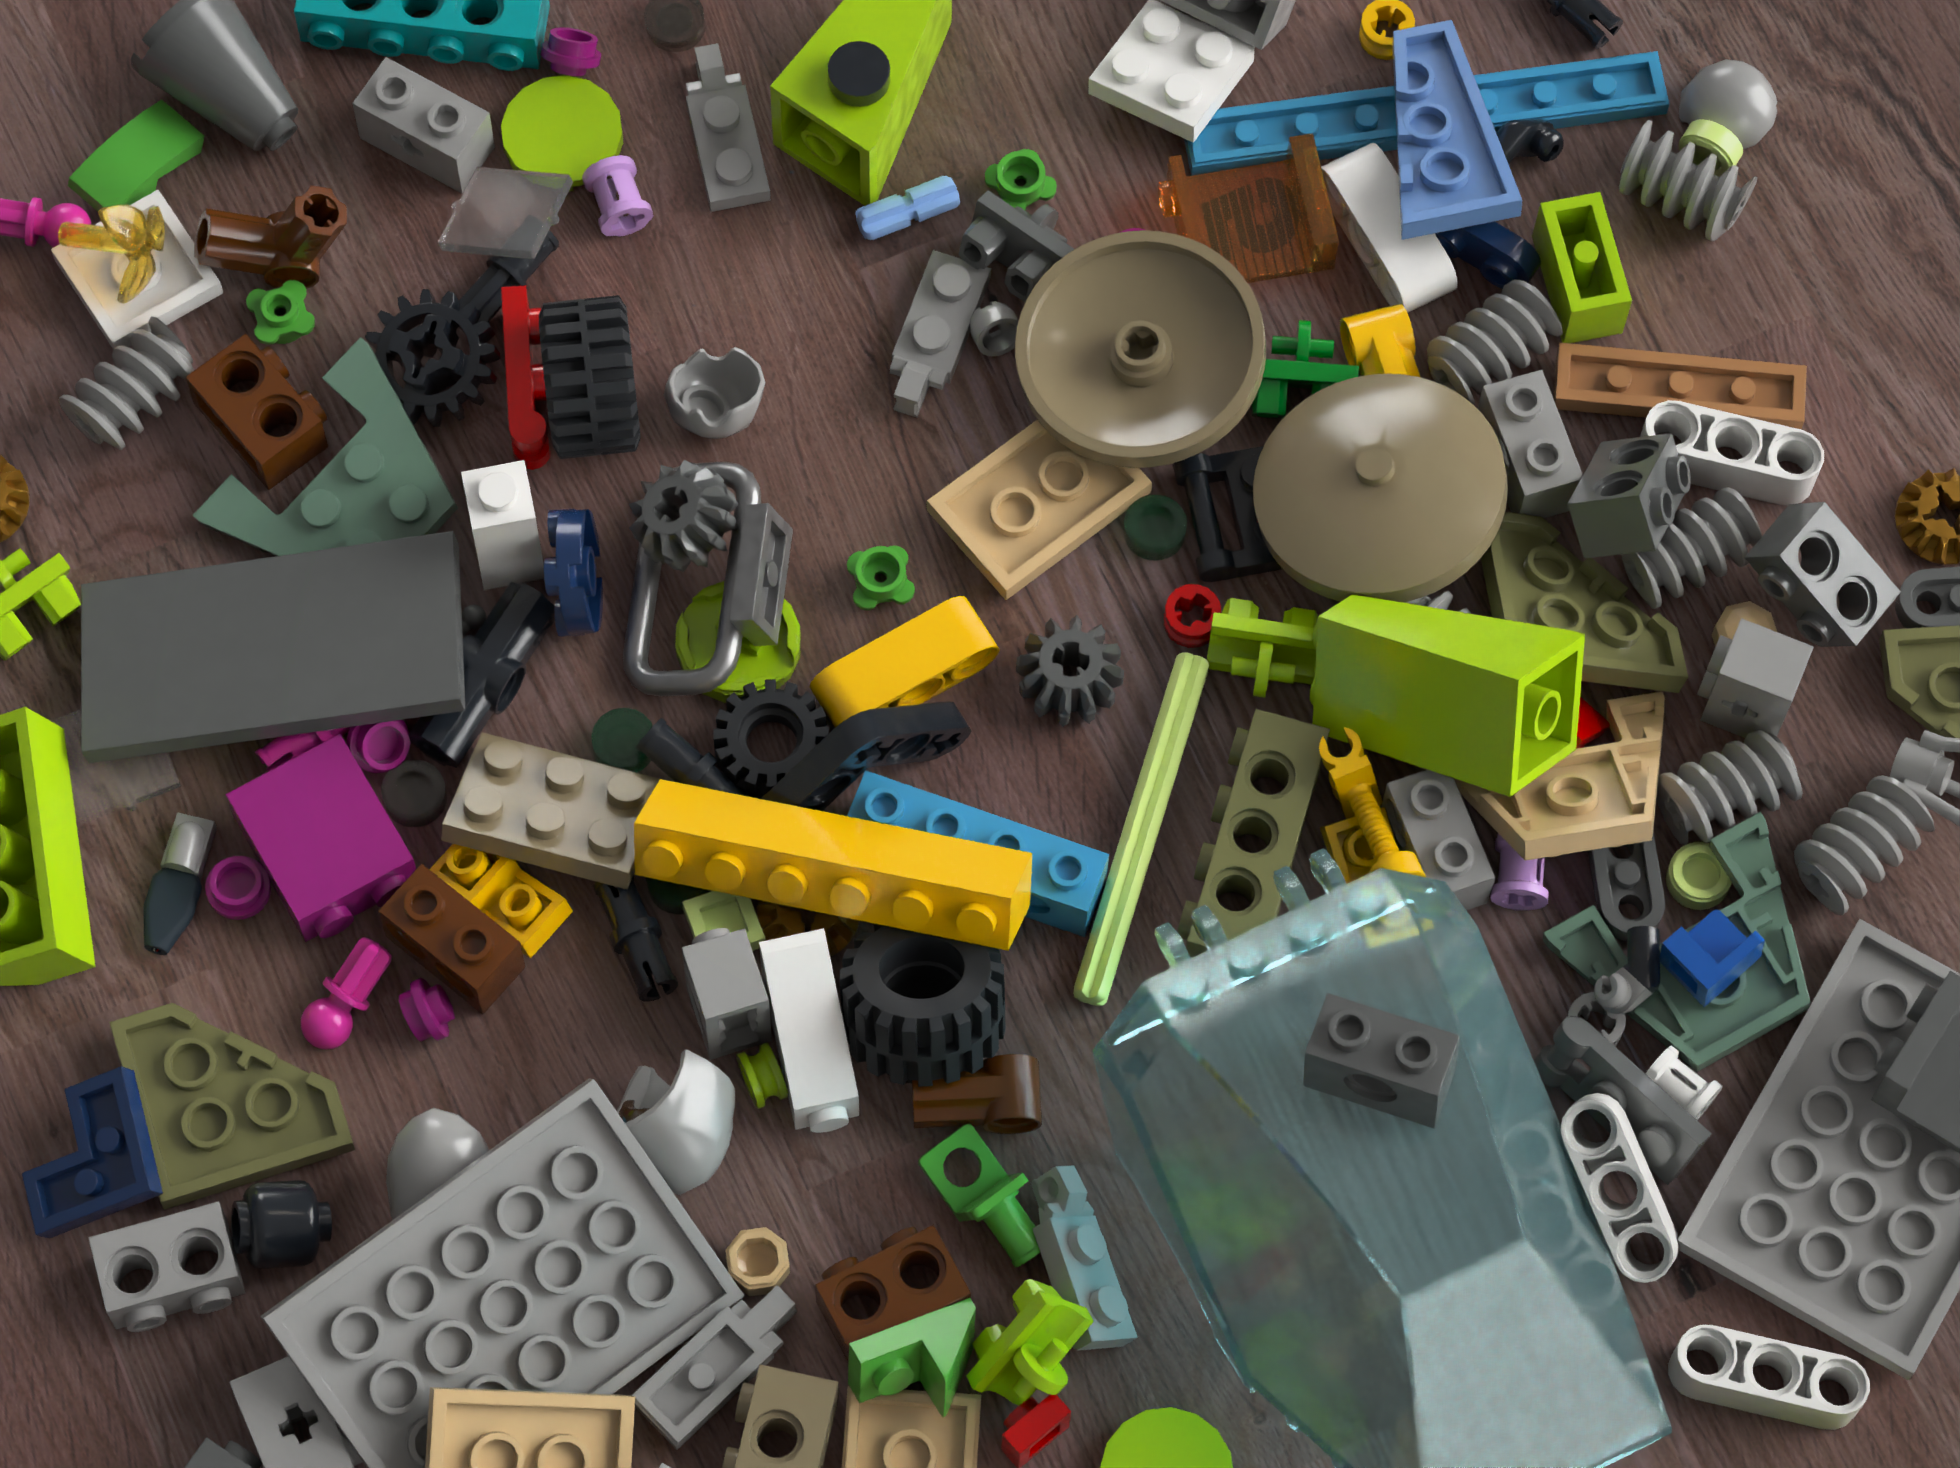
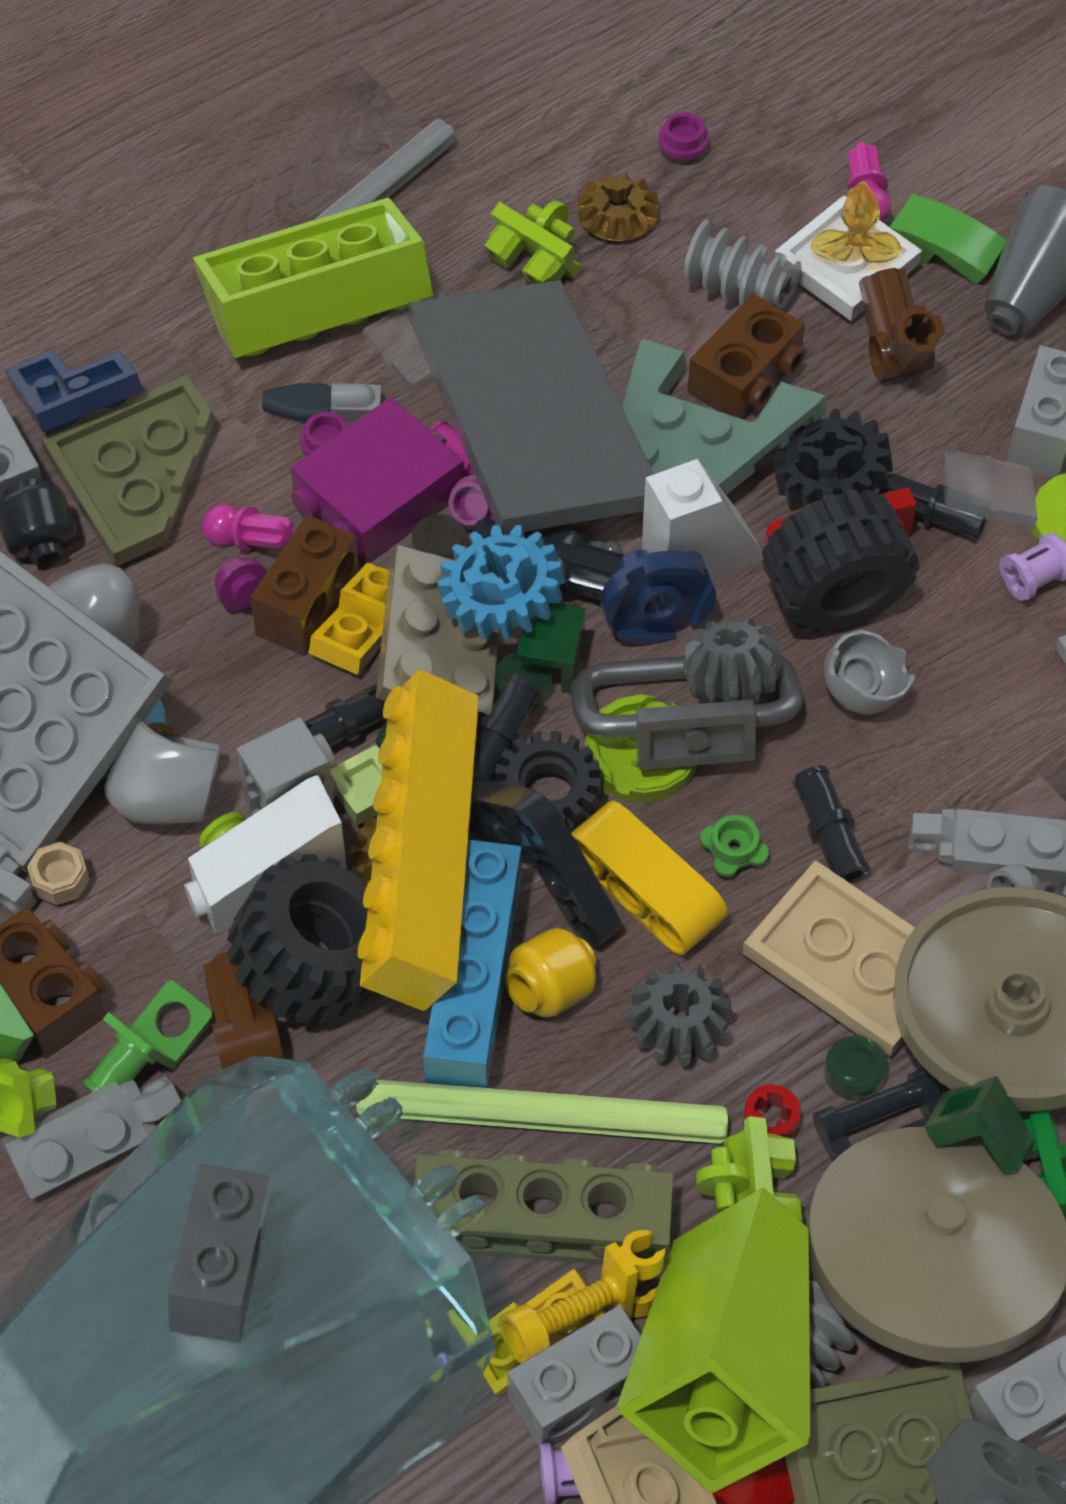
camera: 80 degrees right, 10 degrees down
bright green plate [246,280,315,345] -> none
none -> dark azure gear [438,525,565,640]
none -> yellow head [504,927,596,1018]
none -> dark green panel [517,602,586,693]
none -> black pin [792,765,871,884]
none -> dark green panel [925,1076,1033,1175]

